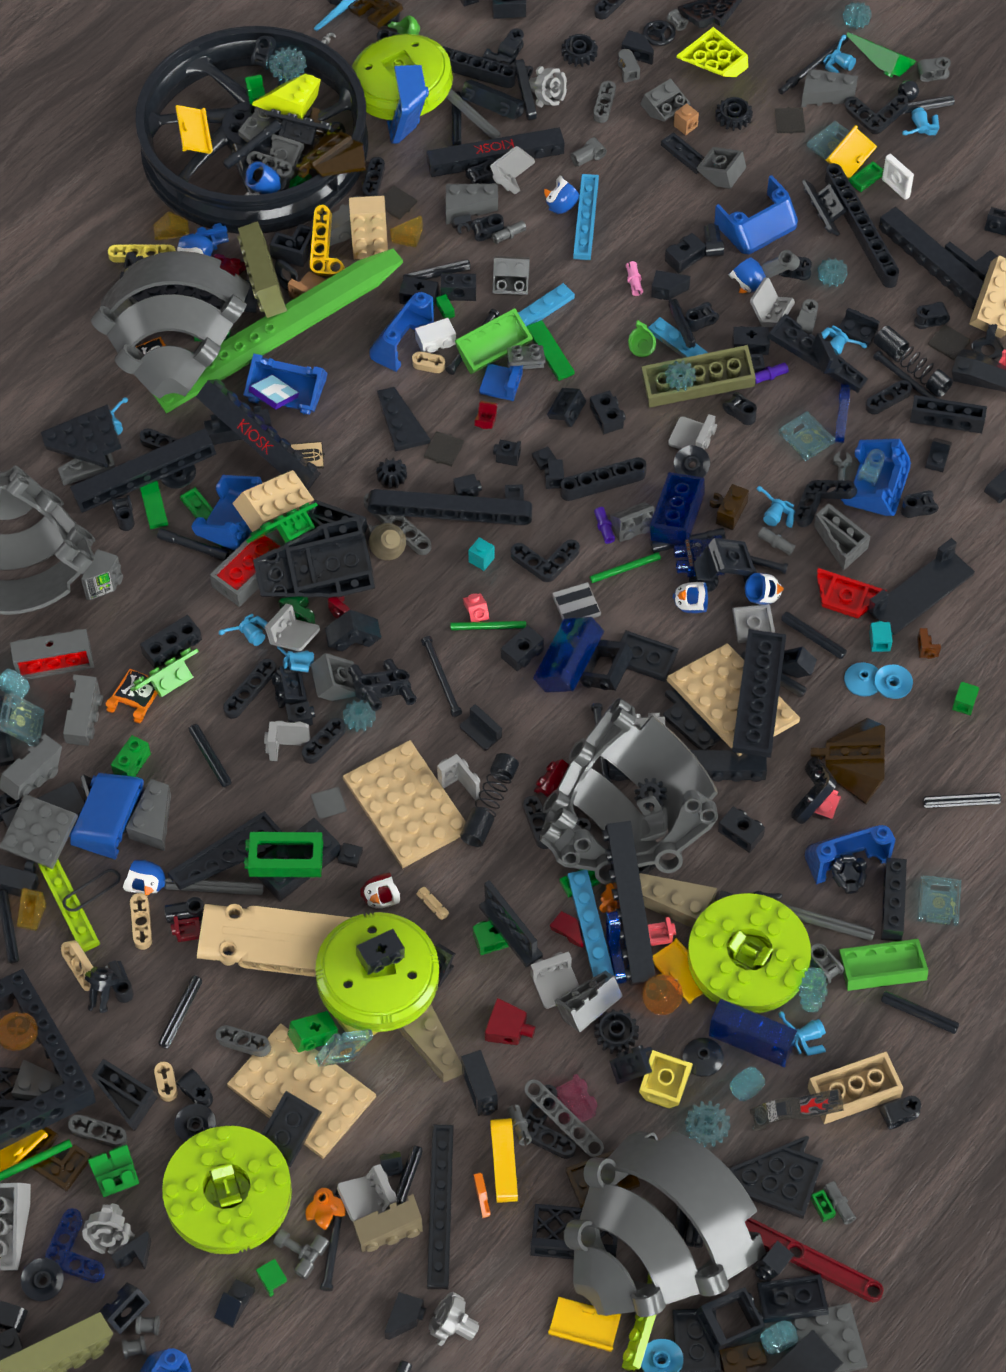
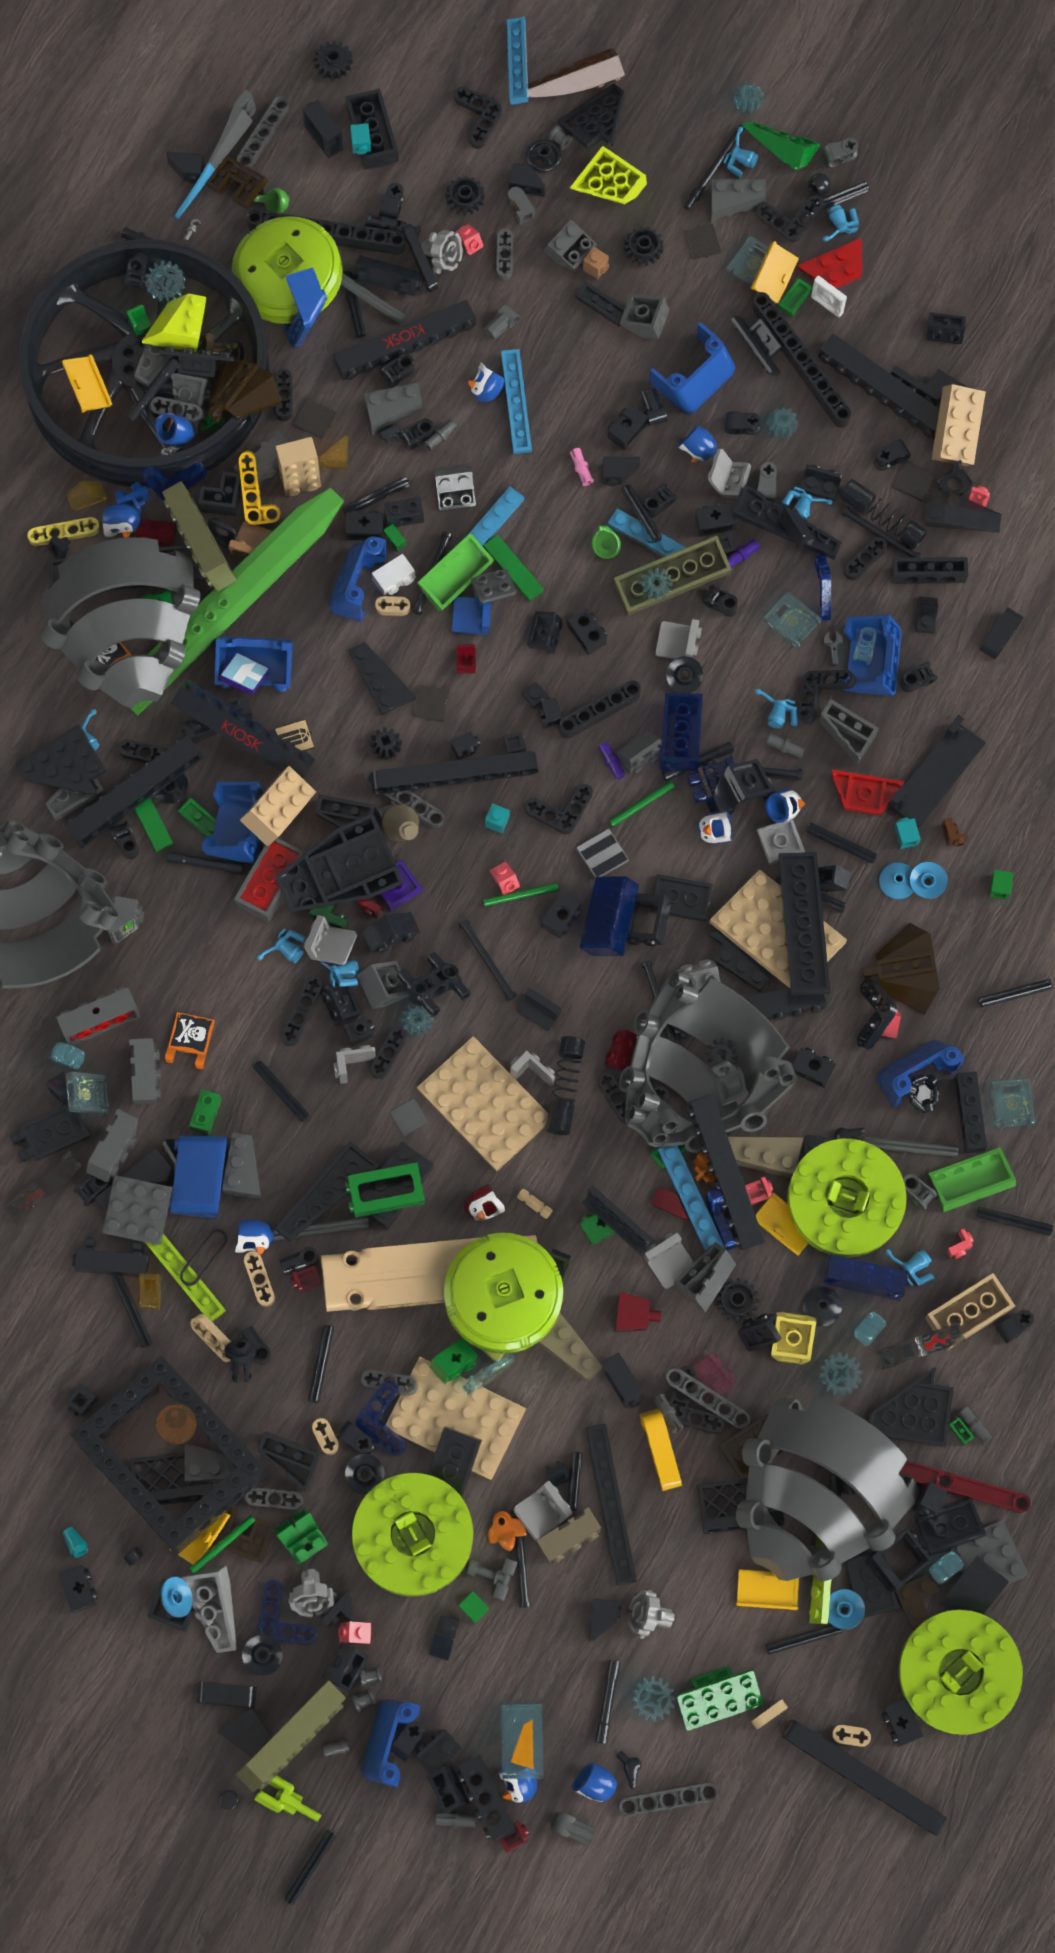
camera: 15 degrees left, 15 degrees up
bracket [130,648,199,697] -> none
black brick [140,614,202,669] -> none
green bracket [246,502,318,544] -> none
black plate [338,842,363,868] -> none
black brick [356,929,405,975] -> none
orange tile [474,1173,491,1218] -> none
light grey bracket [490,146,535,194] -> none
black brick [493,439,521,466] -> none
clear orange tile [642,974,683,1015] -> none
dark brown brick [710,484,749,530] -> none
dark grey piece [762,250,800,278] -> none
clear light blue gear [799,967,828,1013] -> none
none -> clear blue beam [142,462,207,500]
none -> coral bracket [338,1622,371,1644]
none -> clear blue beam [356,1381,406,1456]
none -> dark purple tile [379,859,423,911]
none -> coral bracket [456,224,484,255]
none -> red wing [798,238,862,288]
none -> coral bracket [946,1228,973,1259]

